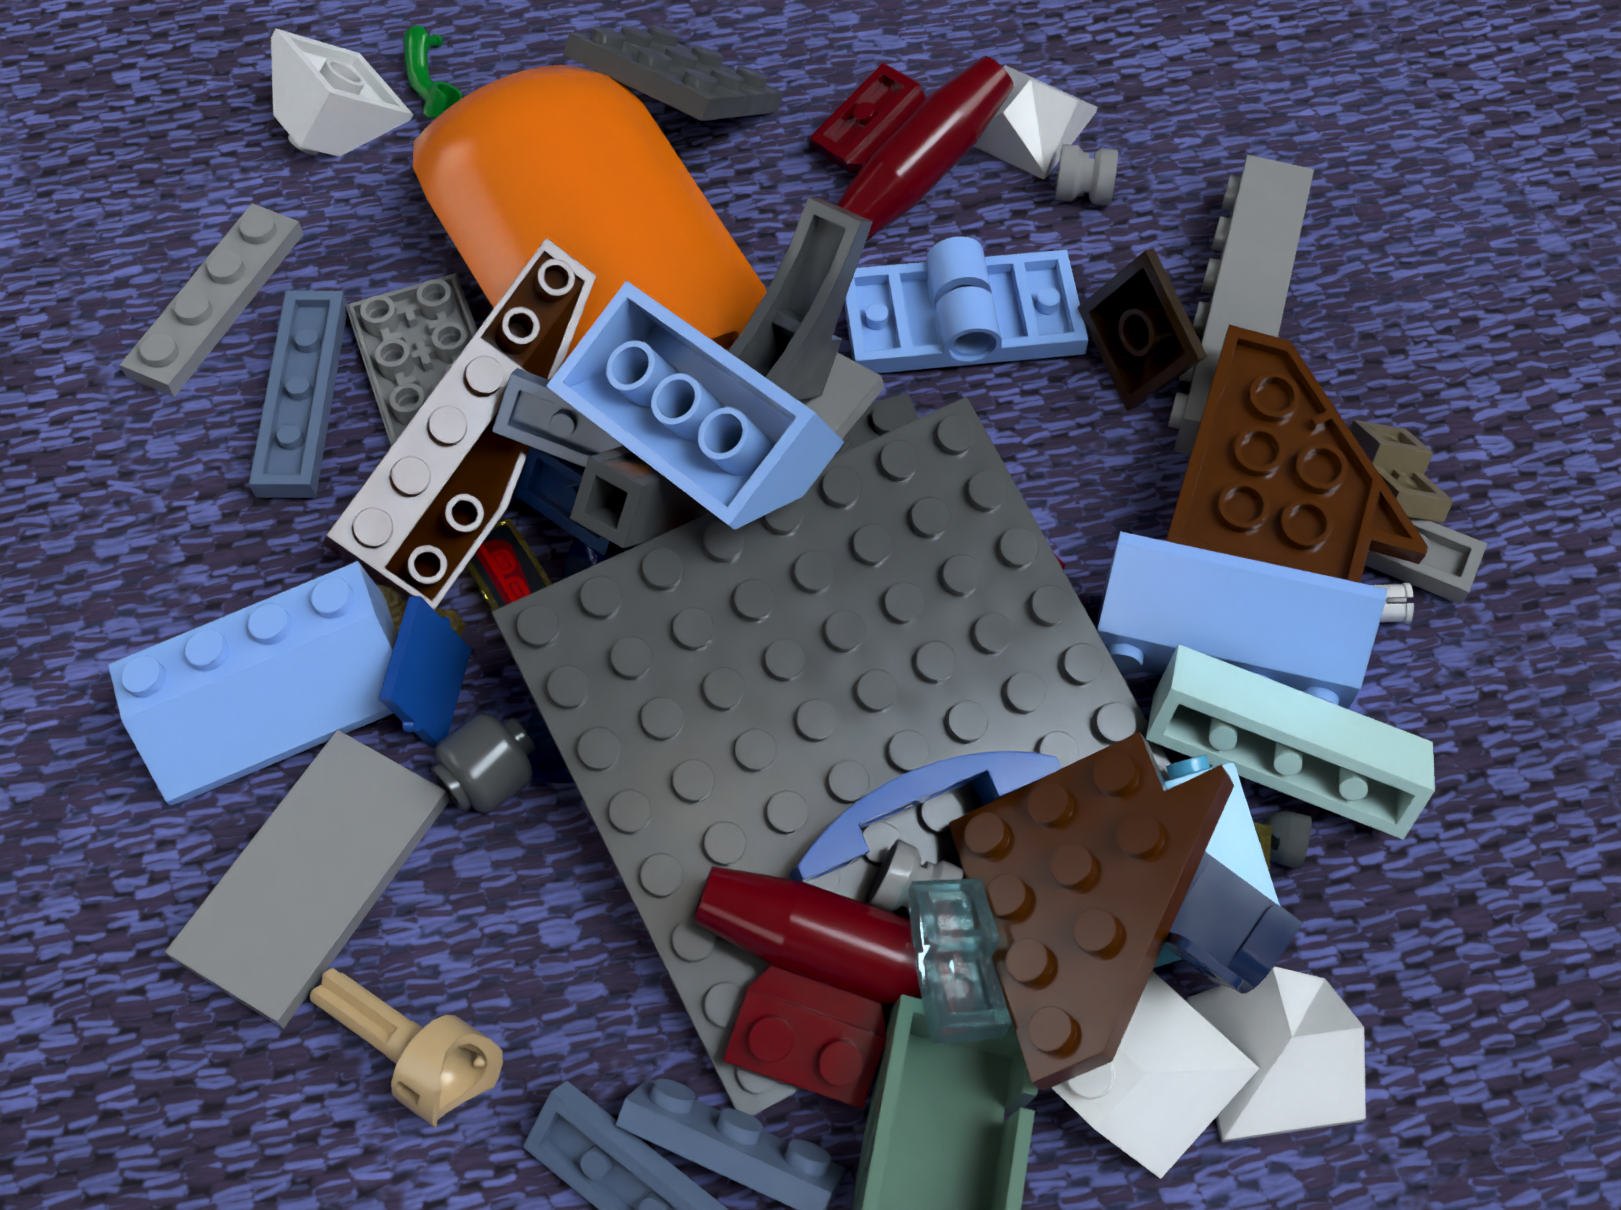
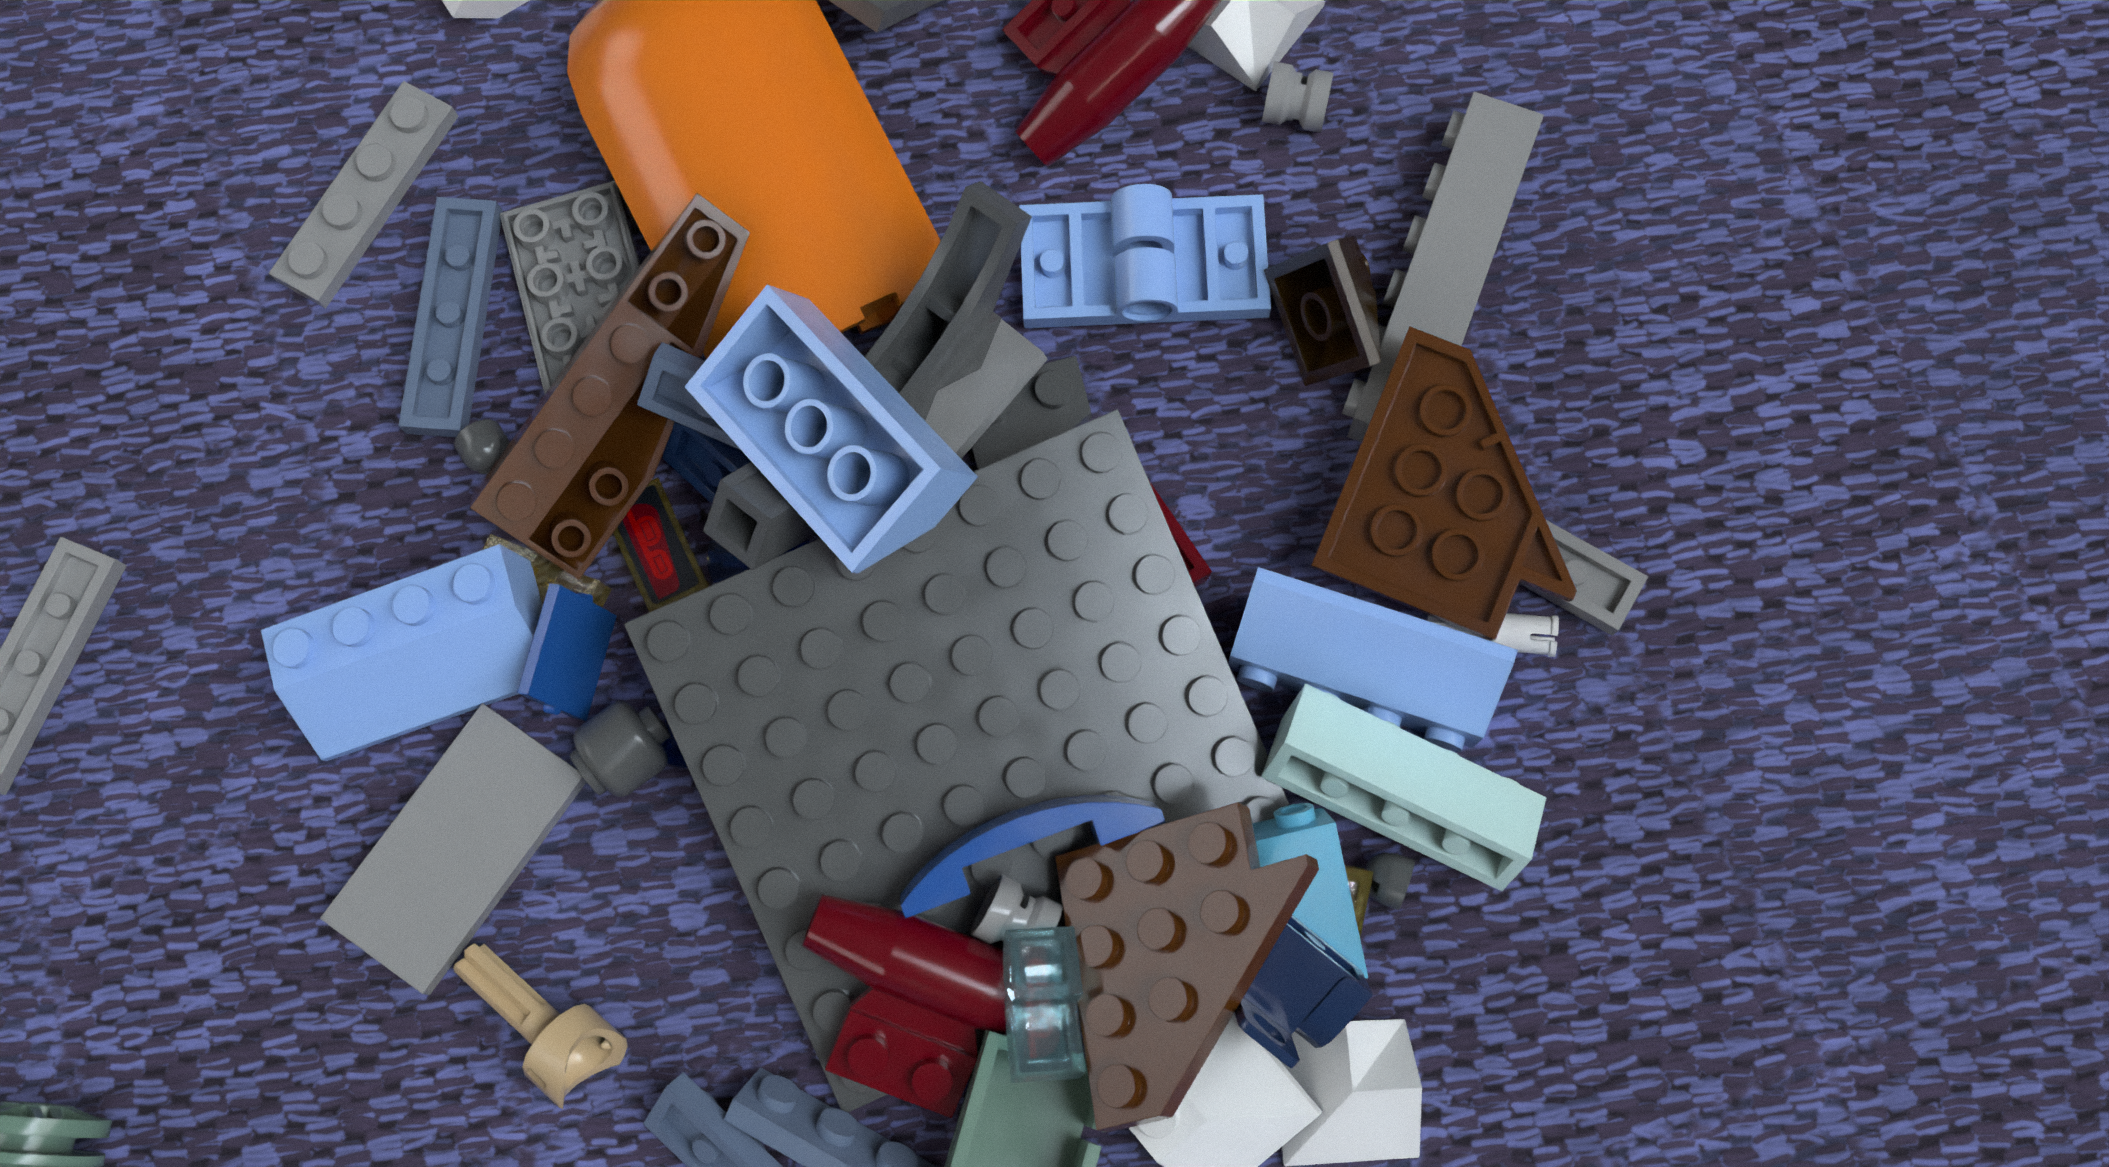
camera: 10 degrees right, 15 degrees up
dark tan slope [1350,419,1454,523] -> none
none -> dark grey hinge [454,419,509,474]

